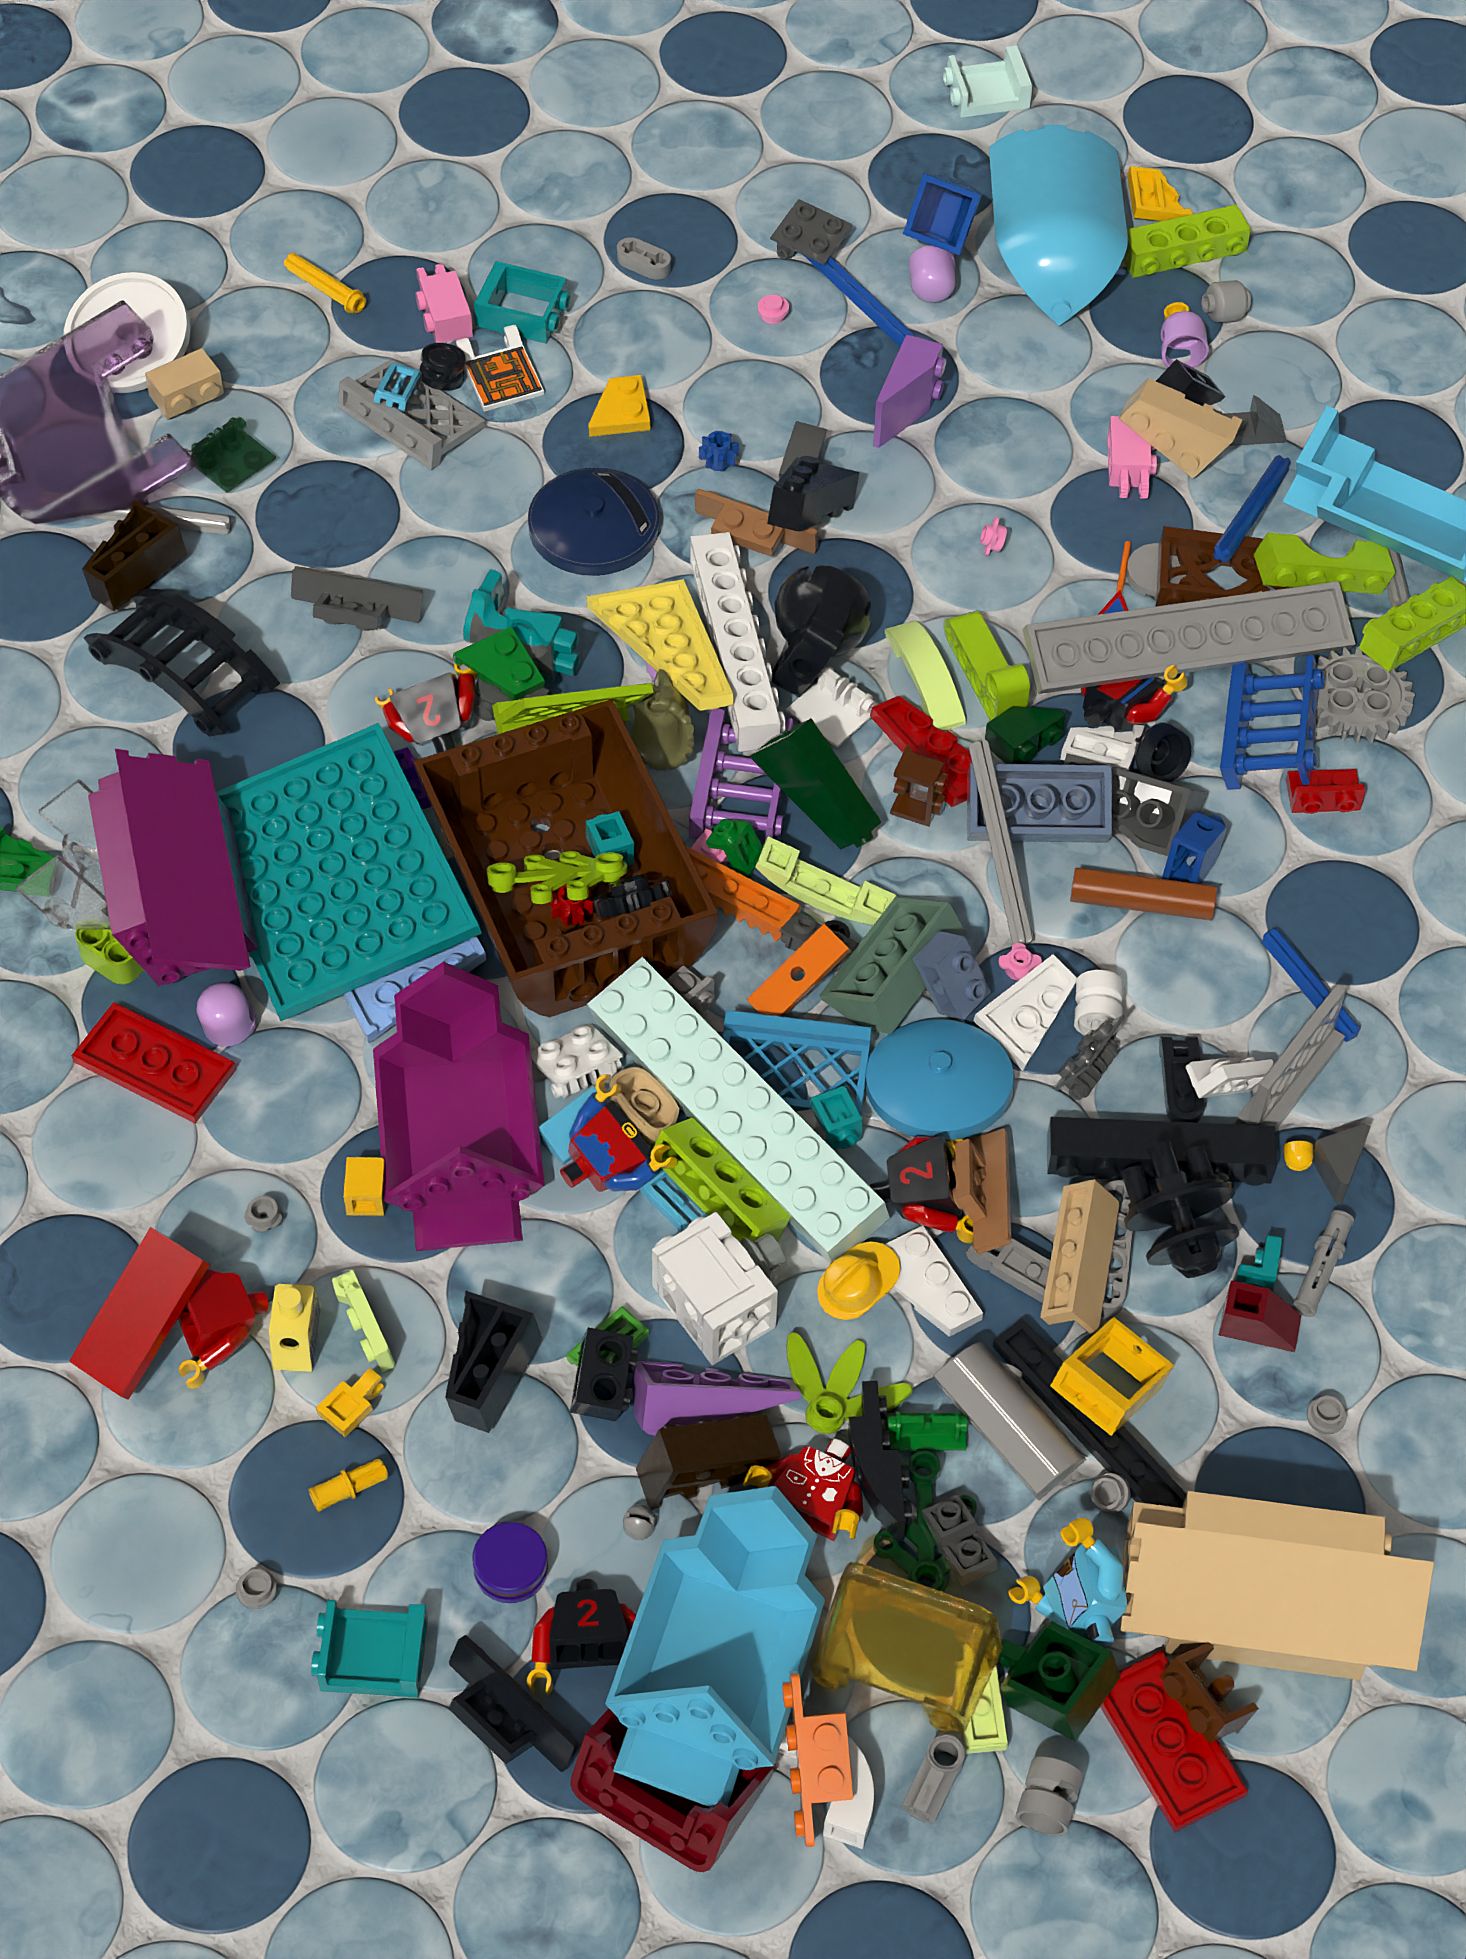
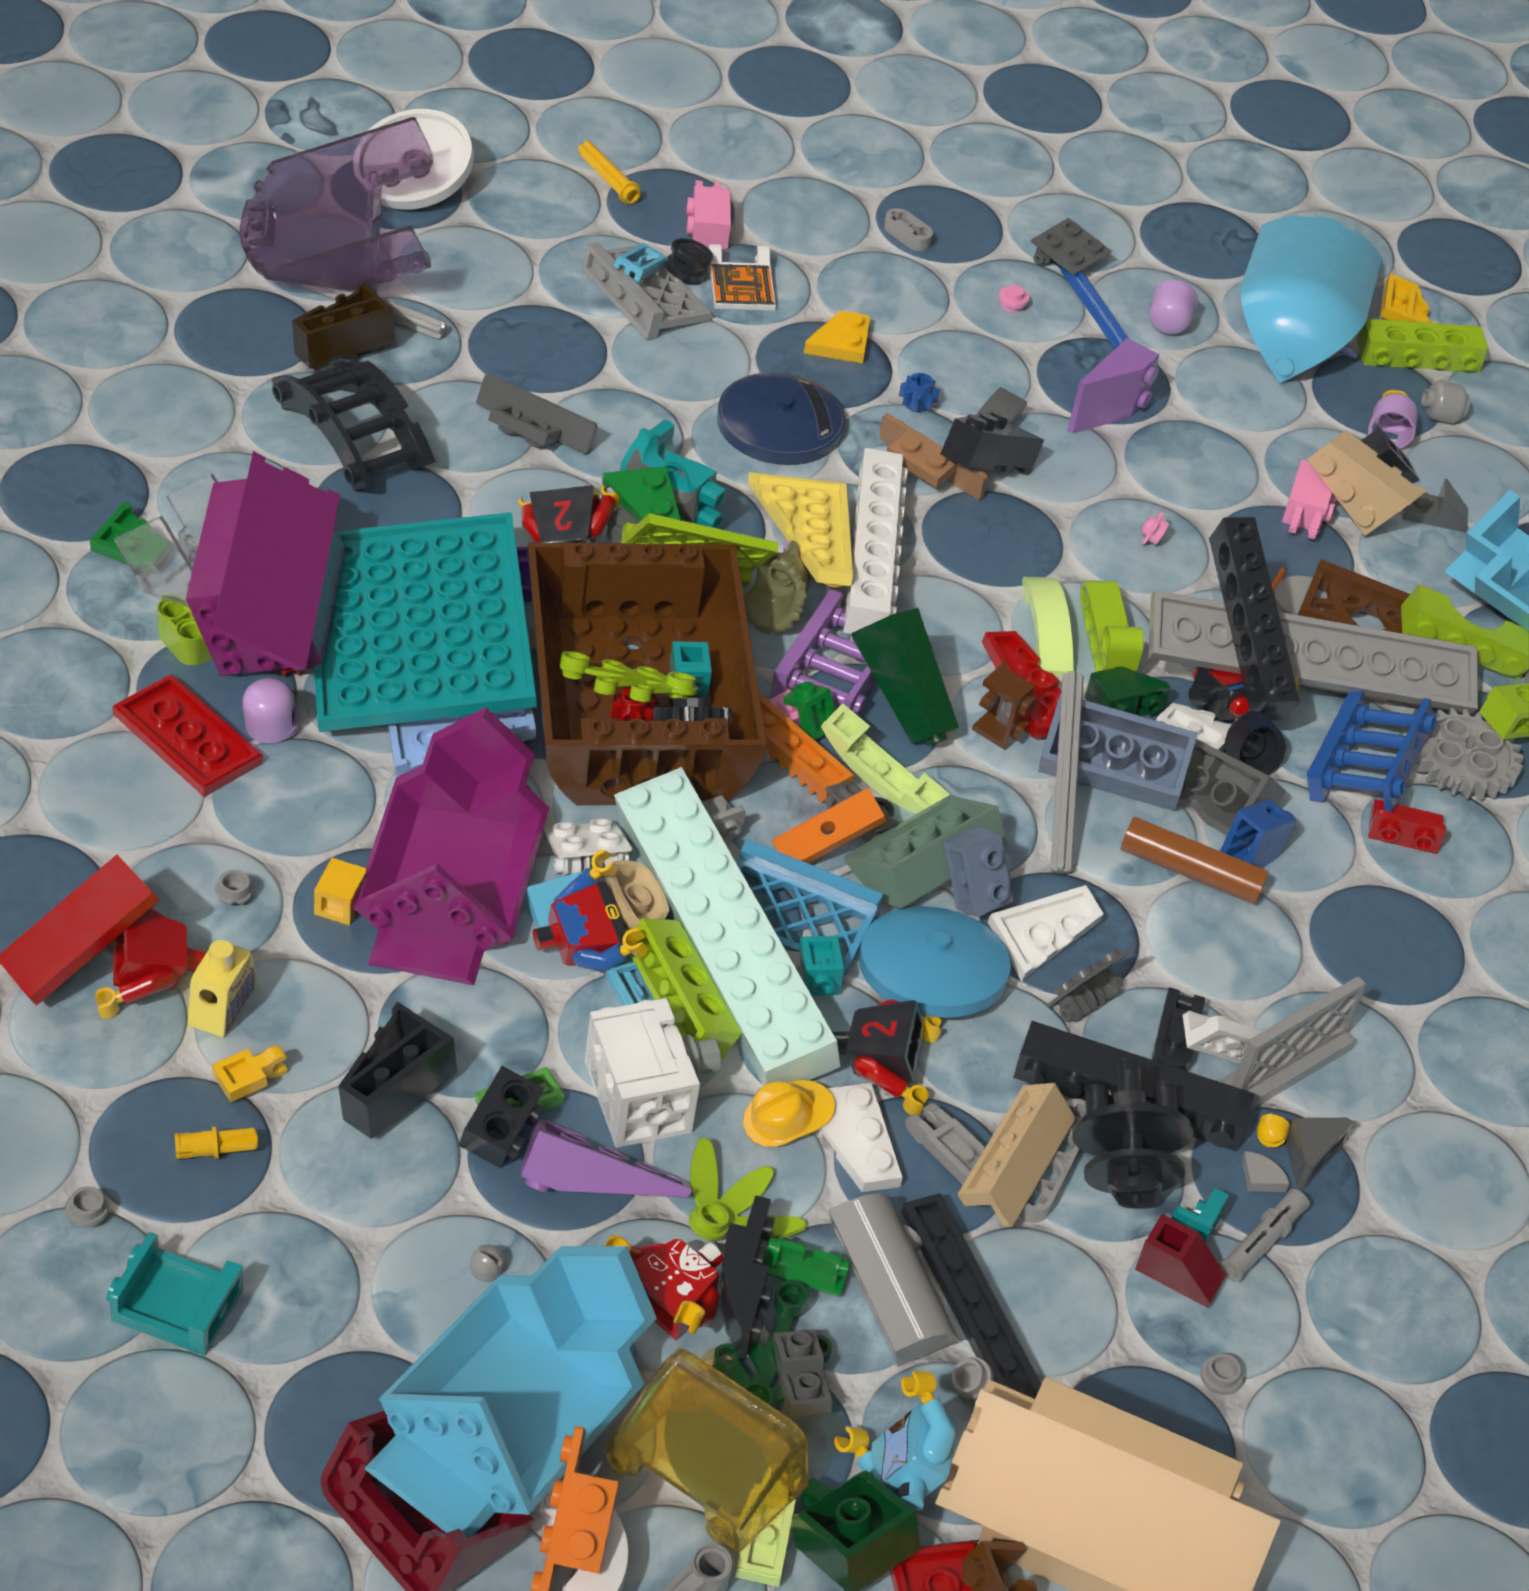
camera: 10 degrees right, 10 degrees down
tan brick [145,348,224,419] -> none
clear green hinge [184,416,276,493] -> none
yellowish green hinge [332,1270,395,1373] -> none
black bracket [448,1635,579,1772] -> none
dark purple head [472,1522,548,1603] -> none
teal window [474,261,571,344] -> none
black torso [527,1579,637,1695] -> none
dark brown wedge [636,1414,782,1510] -> none
black piece [772,565,873,697] -> none
white hinge [785,666,878,748] -> none
blue slope [903,173,982,255] -> none
light aqua panel [943,45,1032,118] -> none
medium nougat bracket [952,1128,1011,1254] -> none
bright pink plate [998,943,1042,981] -> none
yellow window [1050,1317,1175,1436] -> none
white wheel [1074,970,1123,1035] -> none
blue axle [1212,455,1291,563] -> none
blue axle [1262,928,1360,1042] -> none
none -> black brick [1209,517,1300,720]
none -> light grey tile [1241,1151,1289,1192]

